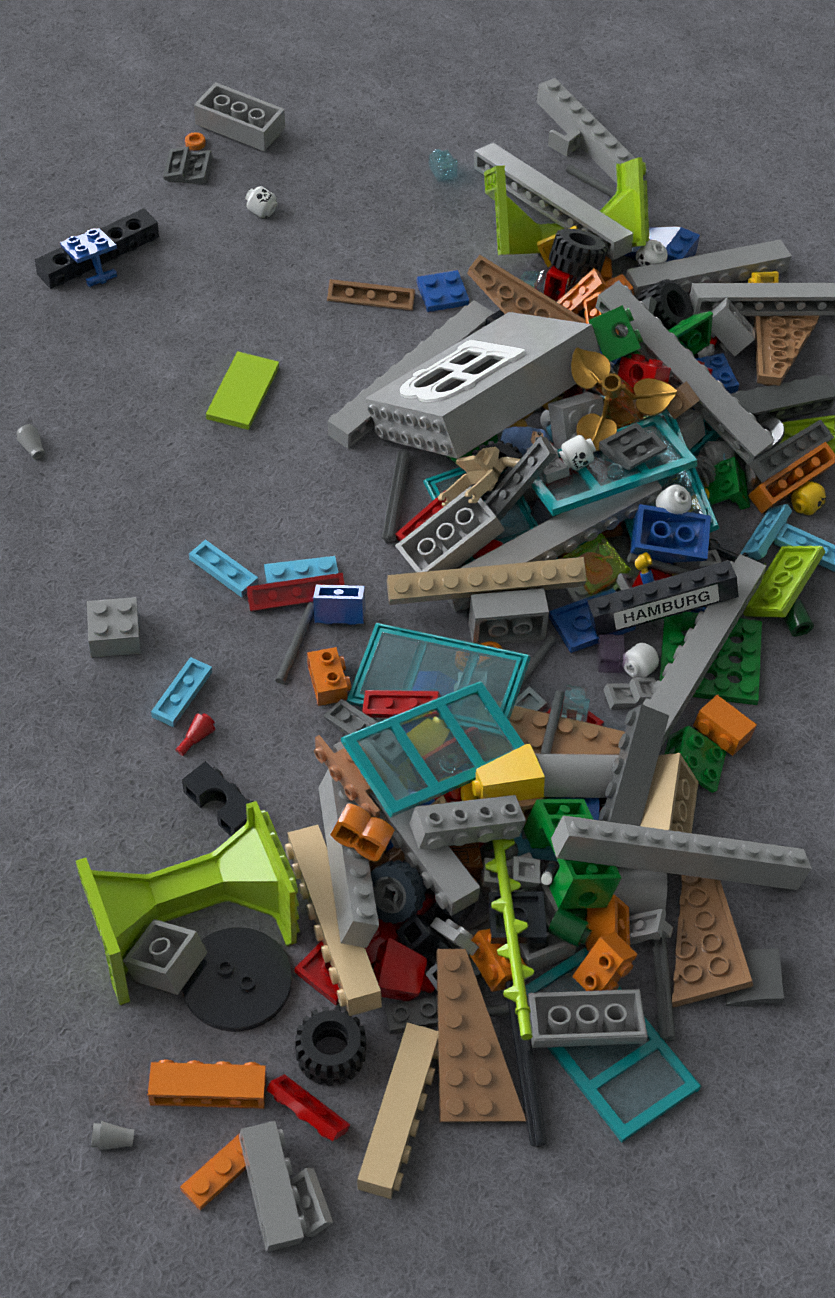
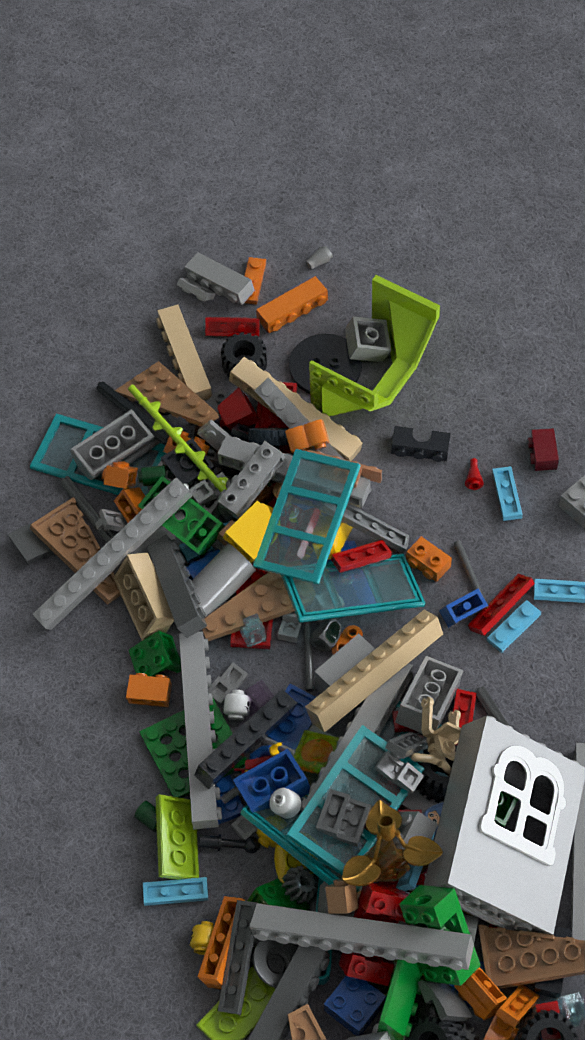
camera: 150 degrees right, 5 degrees up
dark grey bar [540,691,565,754] -> none
white head [559,435,597,471] -> none
medium azure plate [740,504,792,560] -> none
none -> dark red brick [527,428,559,471]

